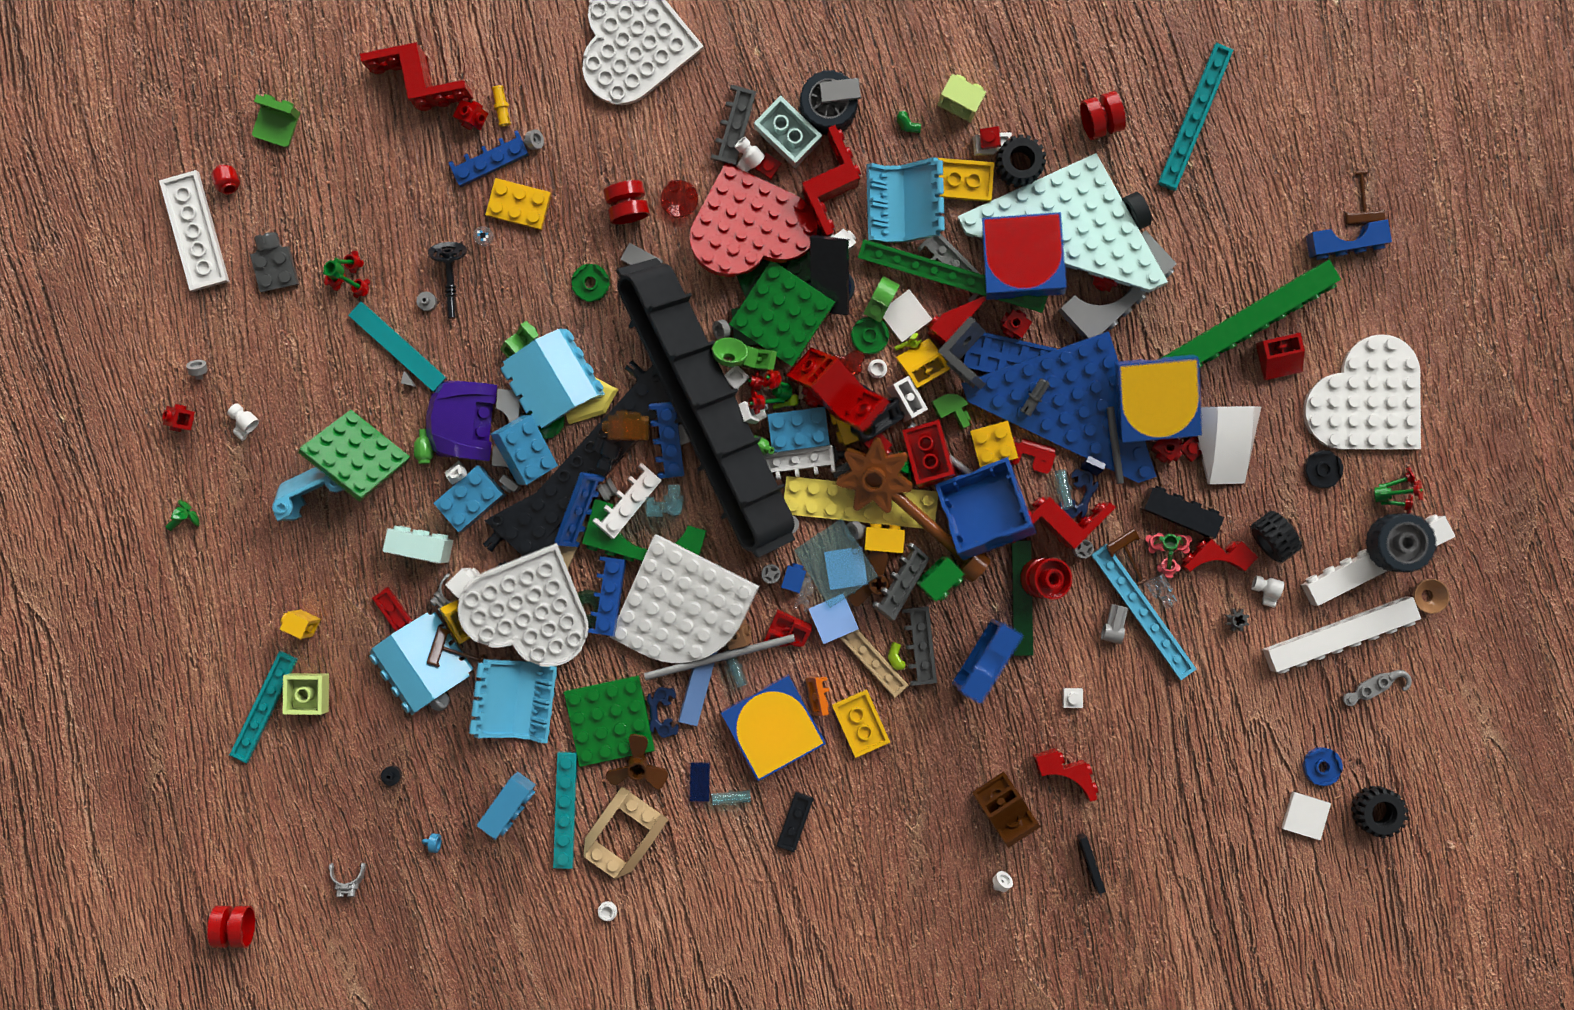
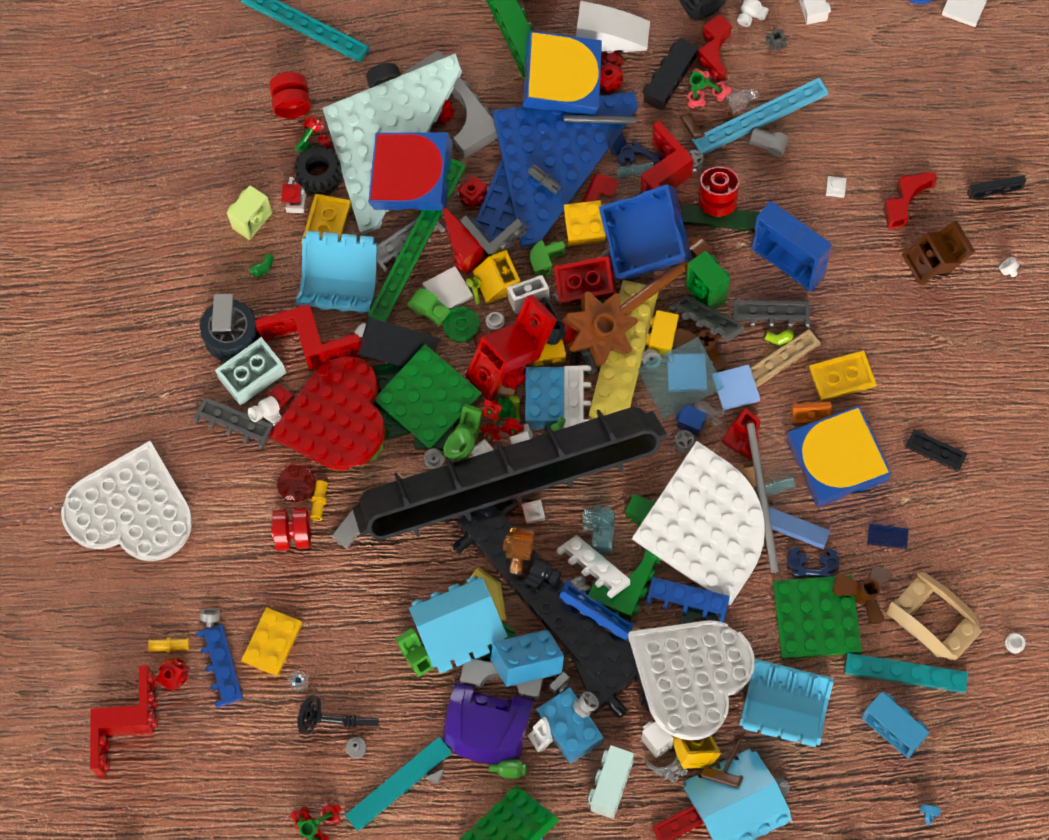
camera: 80 degrees left, 20 degrees down
green tile [571,264,610,302] -> none
blue hinge [648,402,684,479] -> none
clear light blue pin [712,790,751,806] -> none
none -> red plant [294,115,333,154]
none -> yellow pin [310,480,328,521]
none -> light grey wheel [573,692,599,718]

